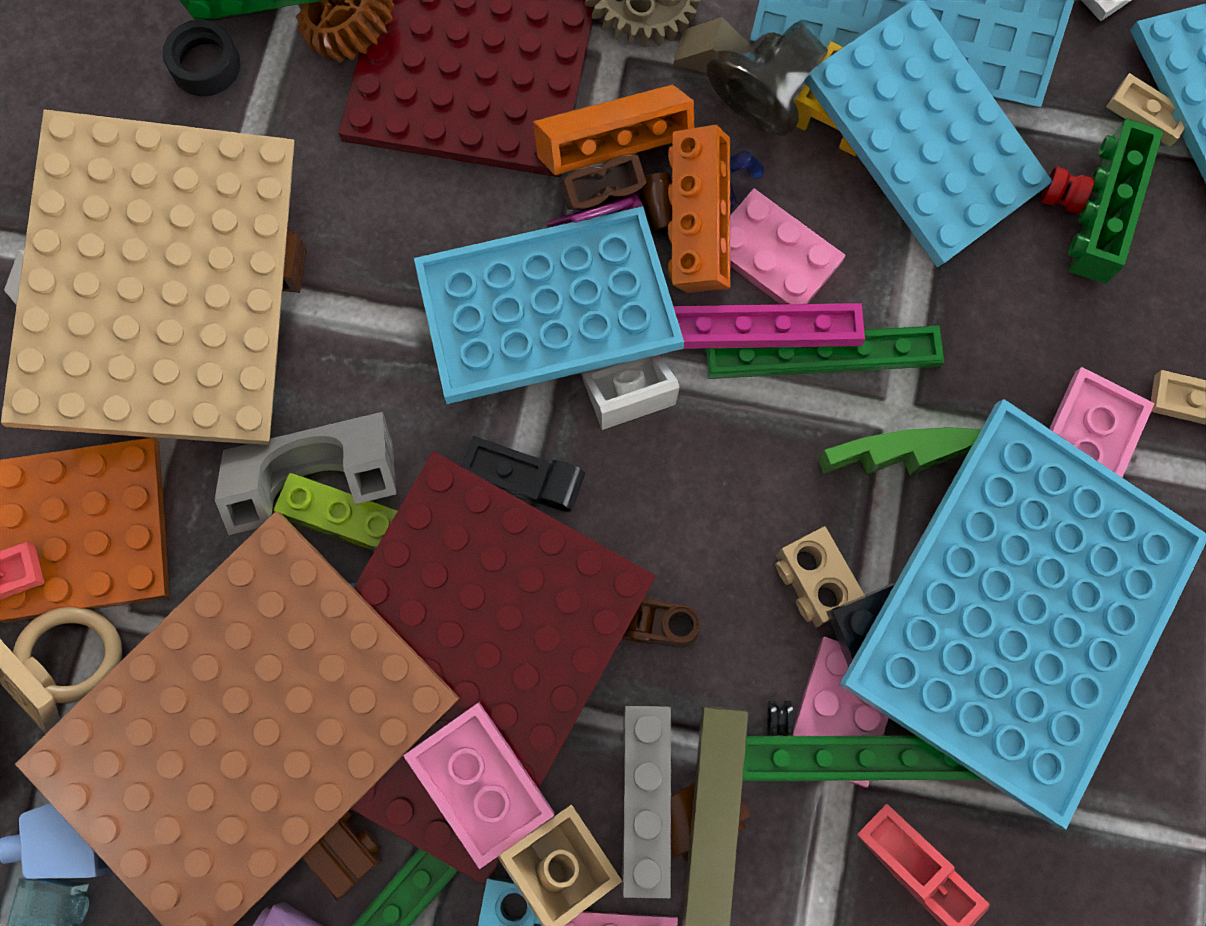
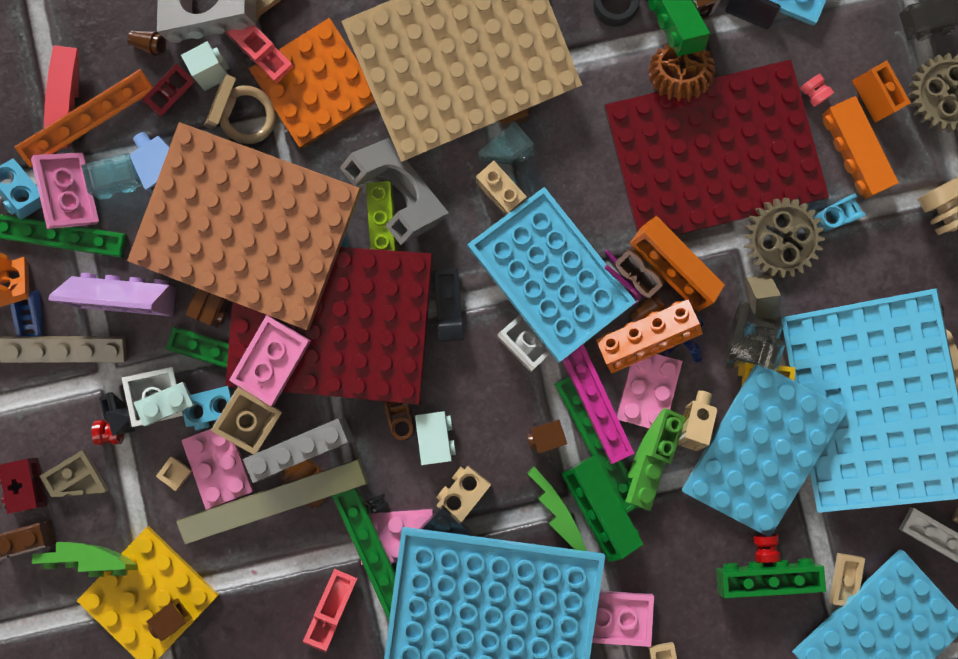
camera: 70 degrees right, 10 degrees up
none -> light aqua brick [415,411,456,465]
none -> tan brick [476,161,527,216]
none -> clear light blue slope [478,122,534,165]
none -> reddish brown brick [526,420,568,454]
none -> green brick [561,455,643,562]
none -> bright green slope [625,408,685,511]
none -> tan torso [677,391,717,451]

